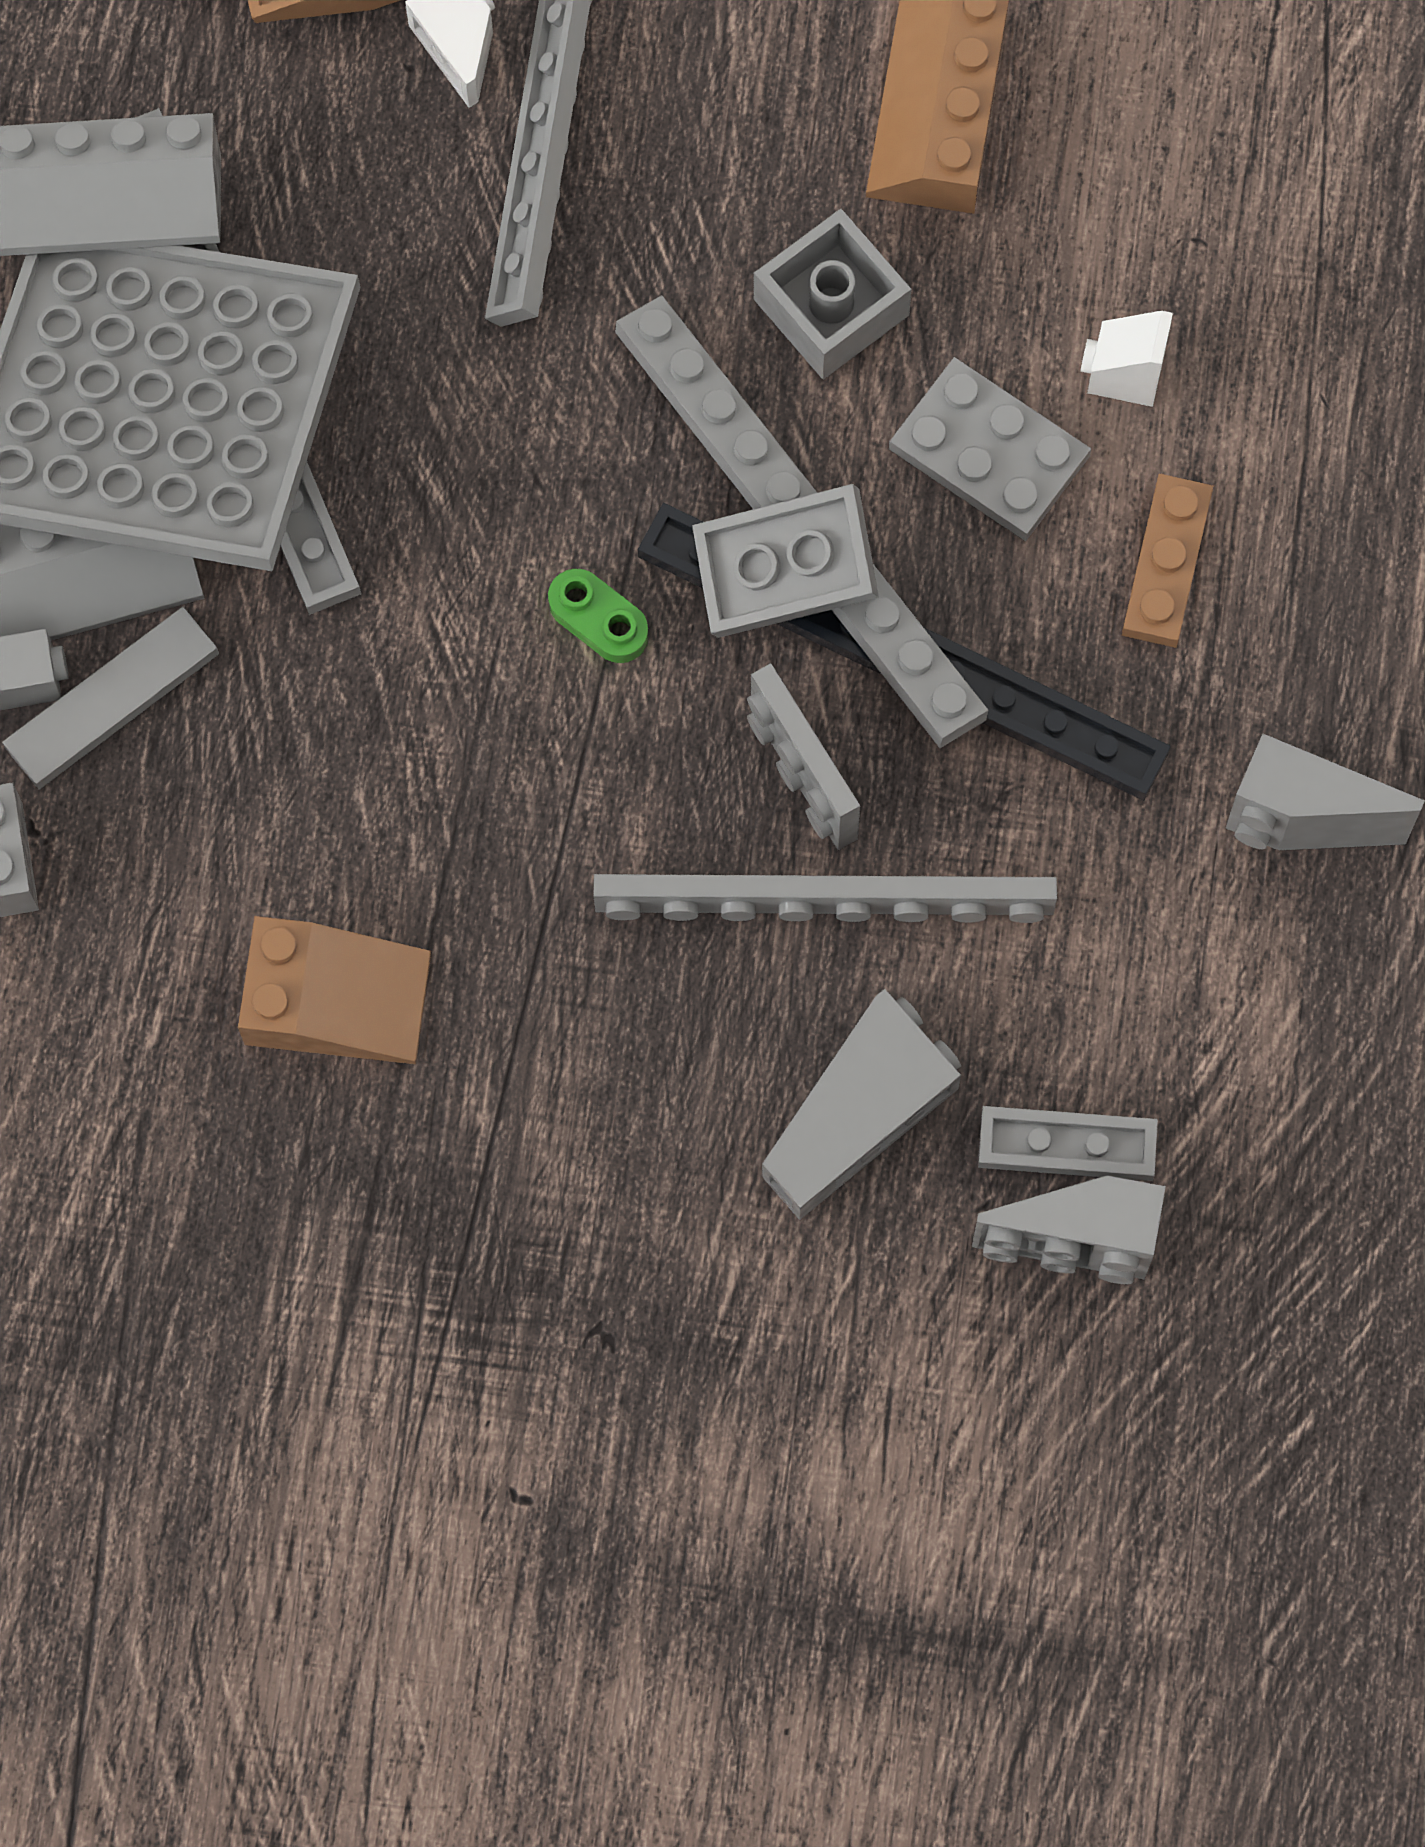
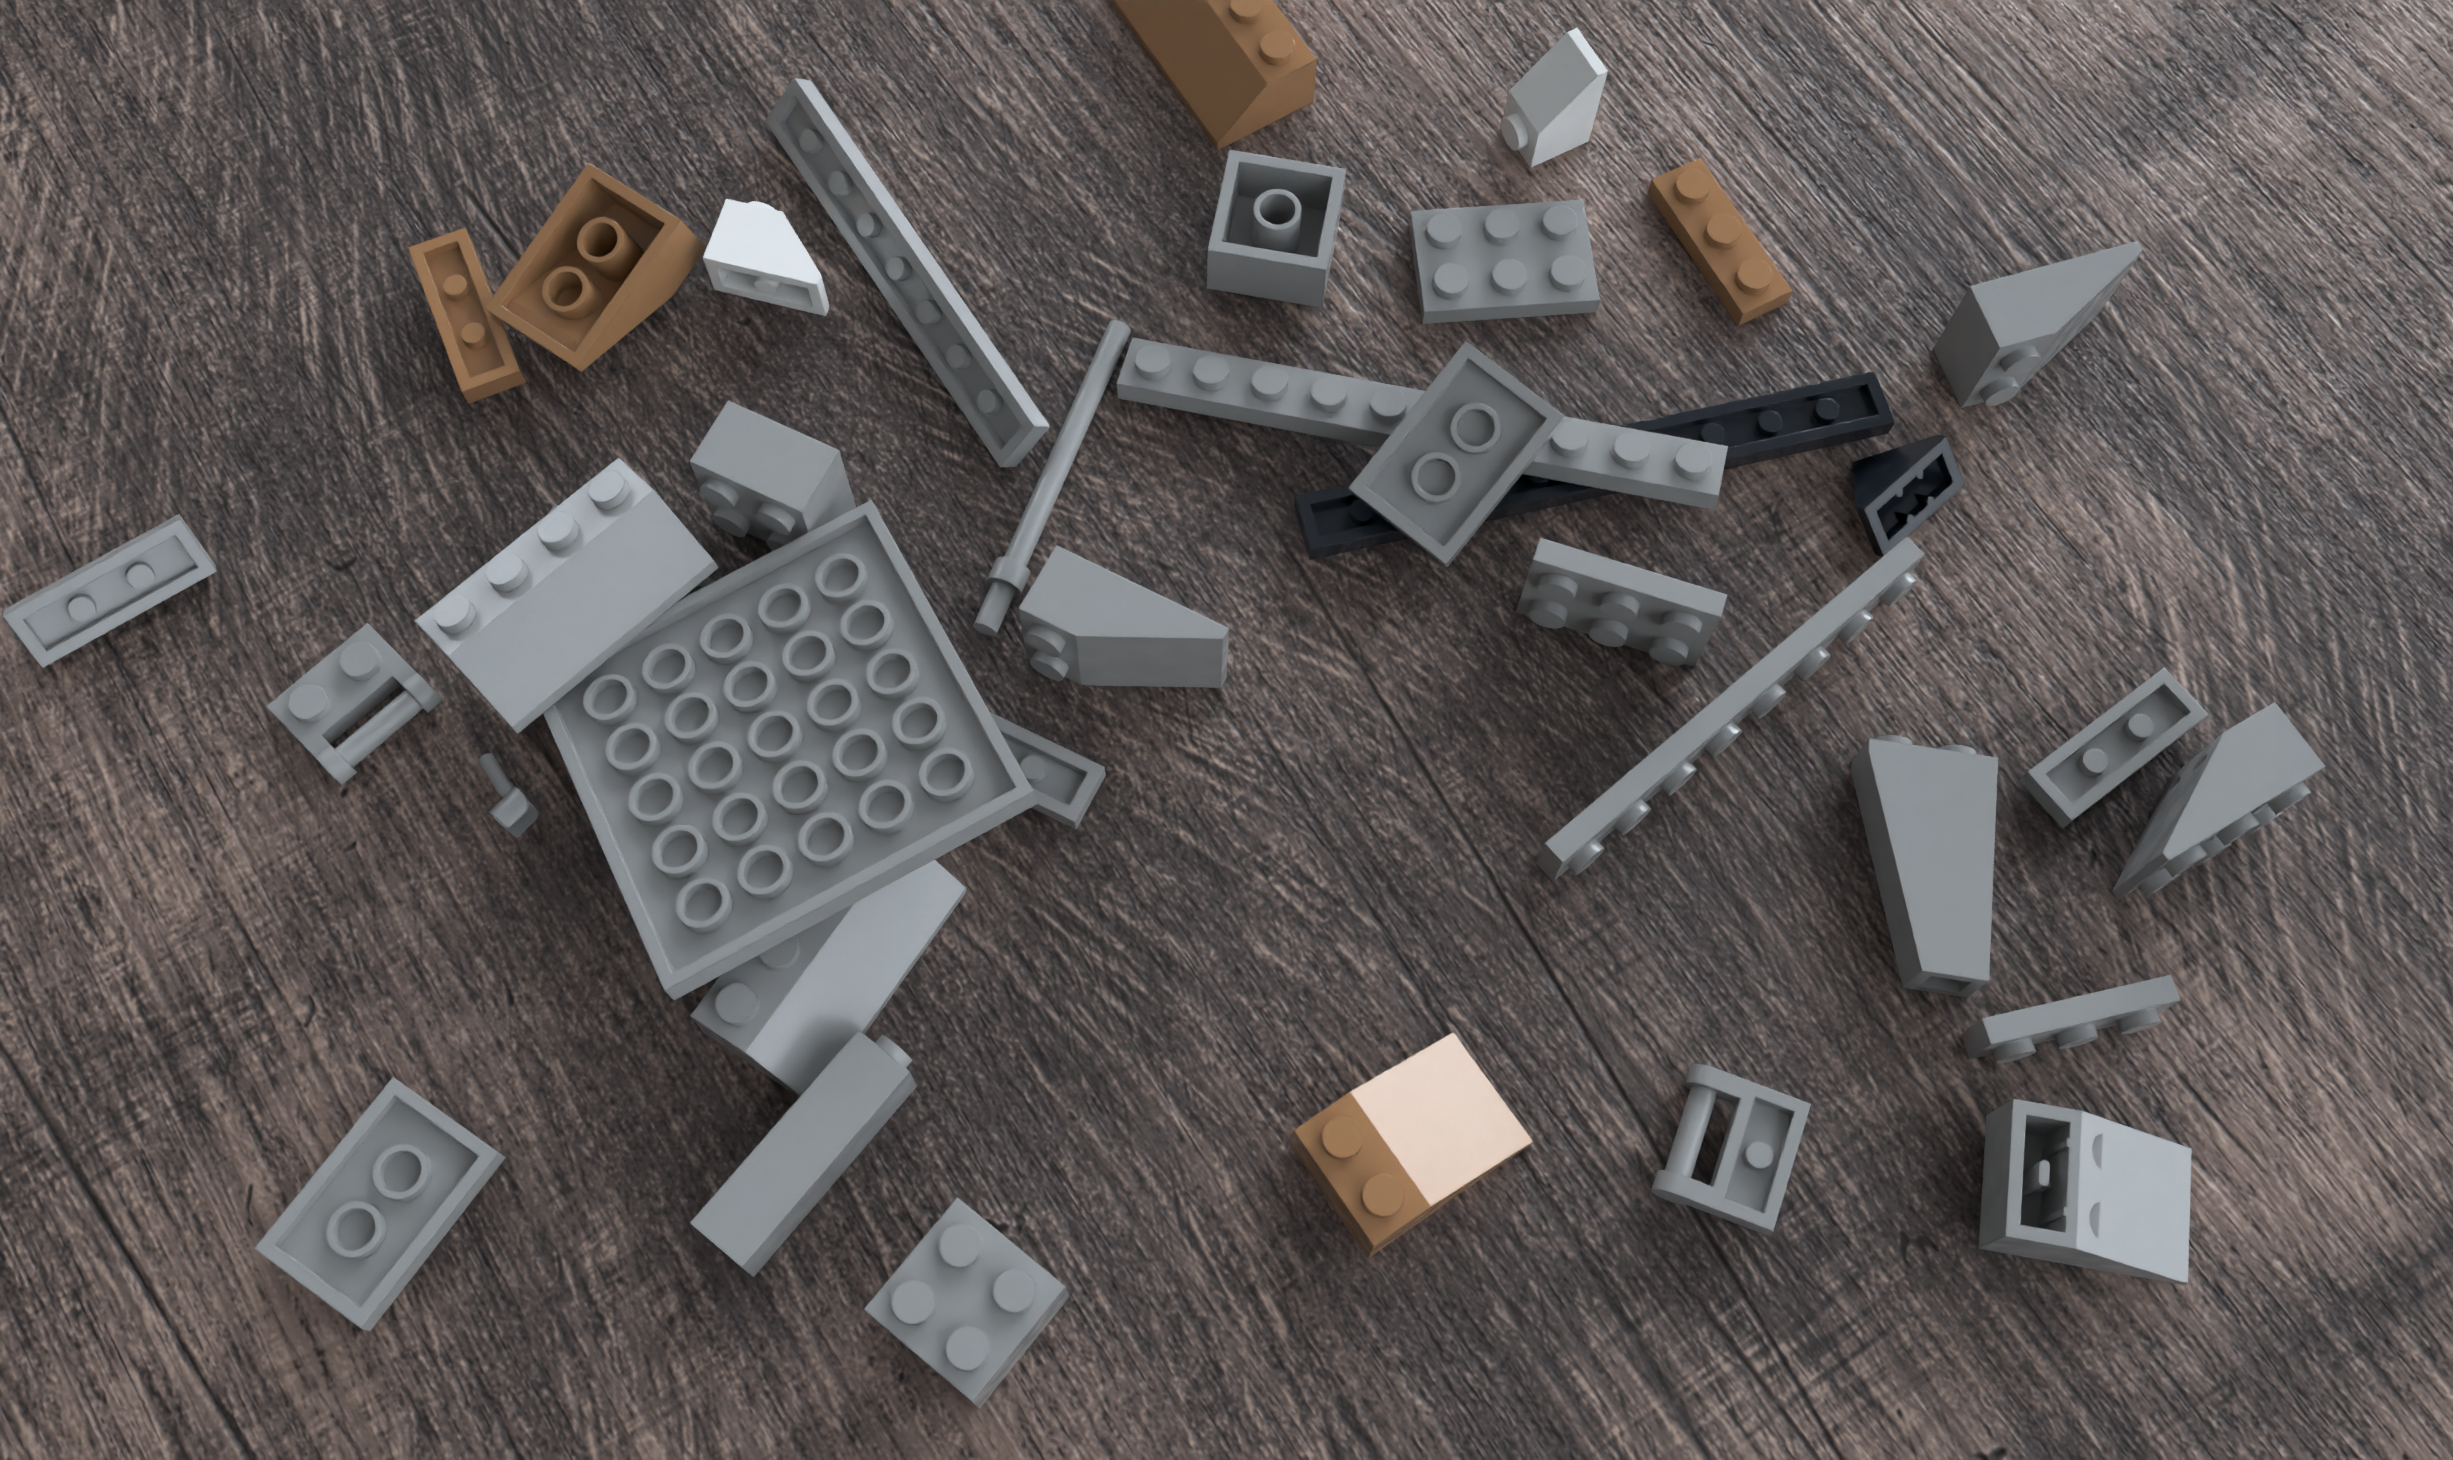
camera: 45 degrees left, 5 degrees down
light grey tile [2,607,219,790] -> none
bright green plate [548,569,648,663] -> none
none -> light grey brick [689,401,856,551]
none -> light grey bar [973,320,1131,636]
none -> light grey slope [1019,545,1229,688]
none -> light grey plate [1651,1064,1811,1235]
none -> black slope [1853,435,1965,557]
none -> light grey plate [1961,975,2180,1064]
none -> light grey slope [1979,1099,2192,1285]

